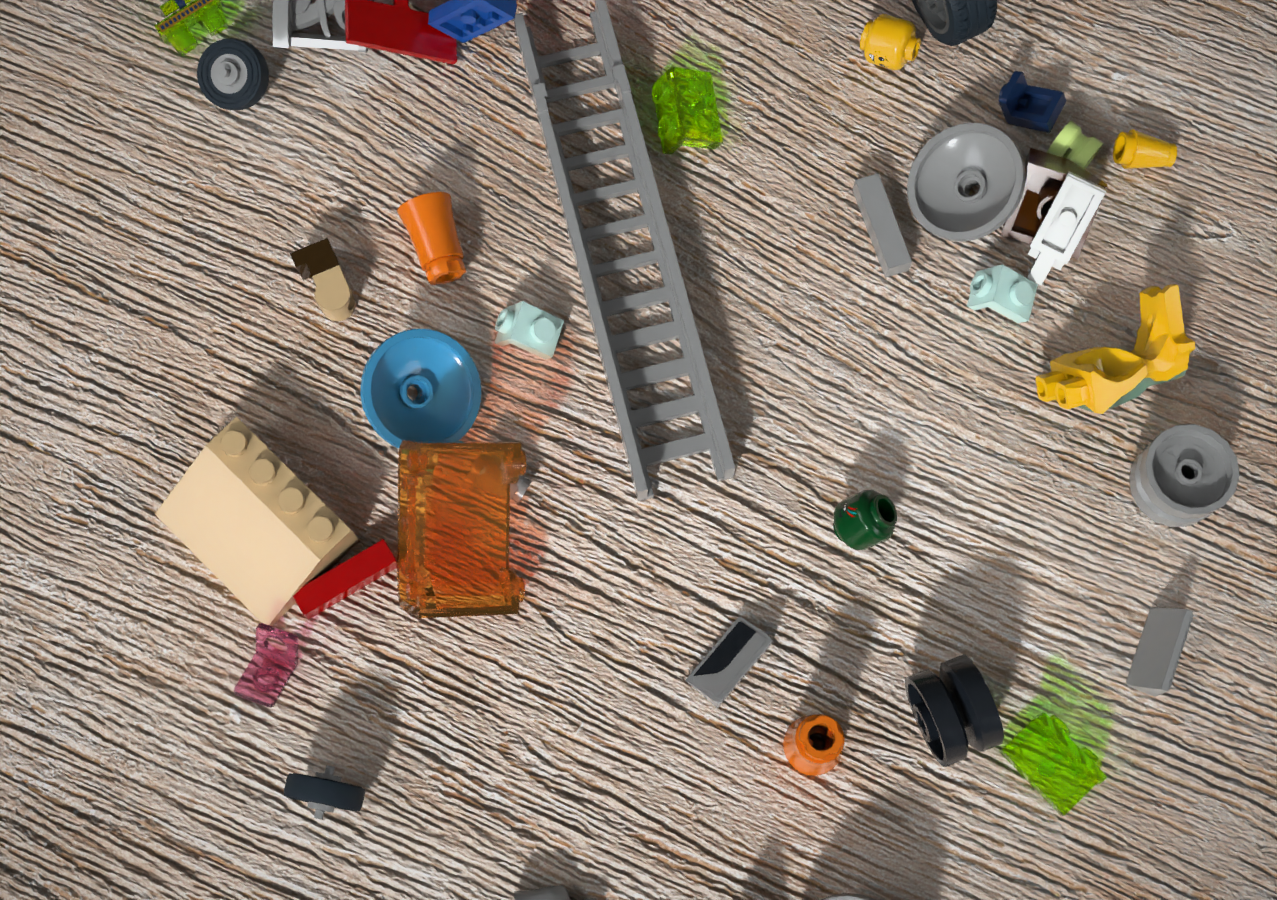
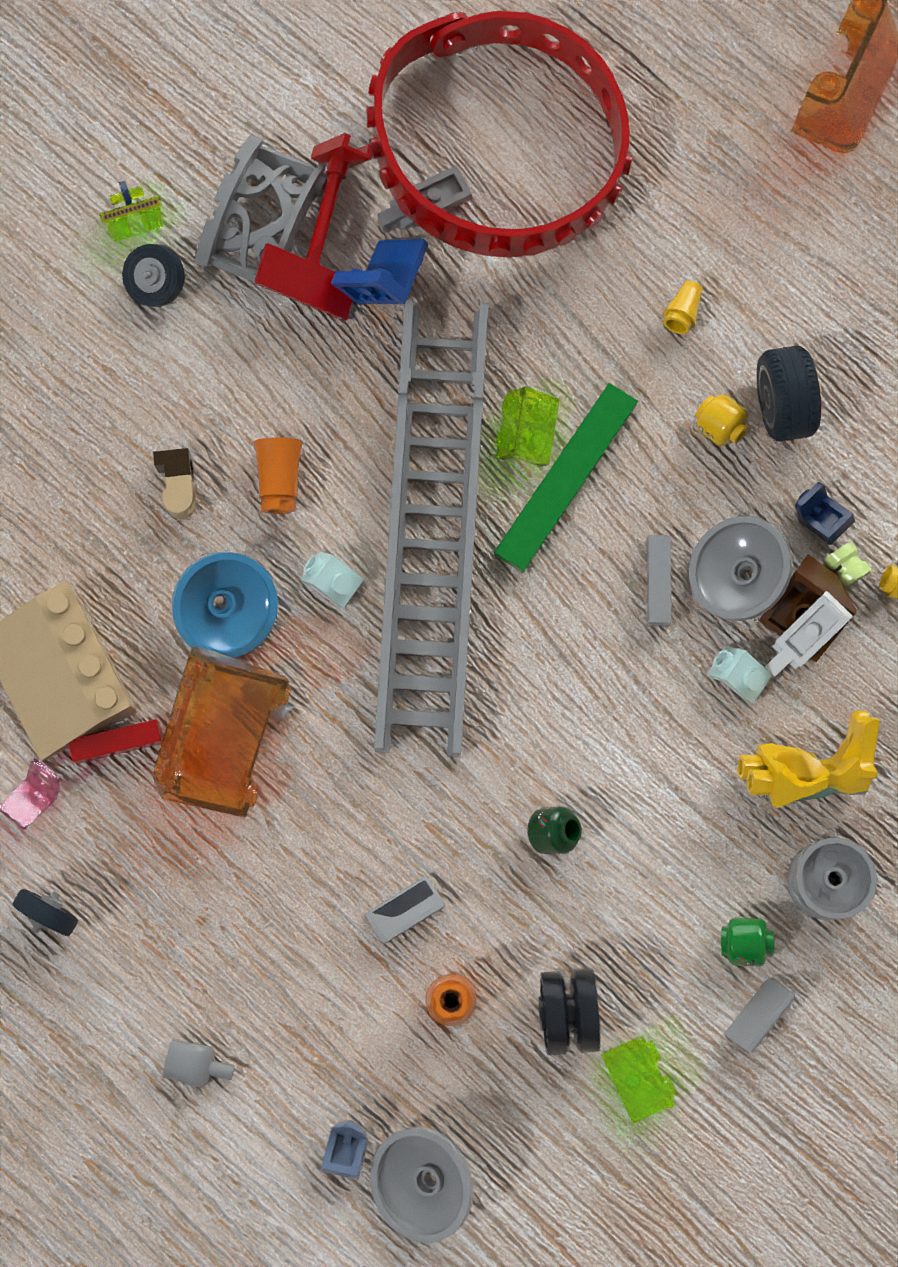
camera: 15 degrees right, 5 degrees up
none -> green tile [494,383,638,573]
none -> green head [721,918,775,966]

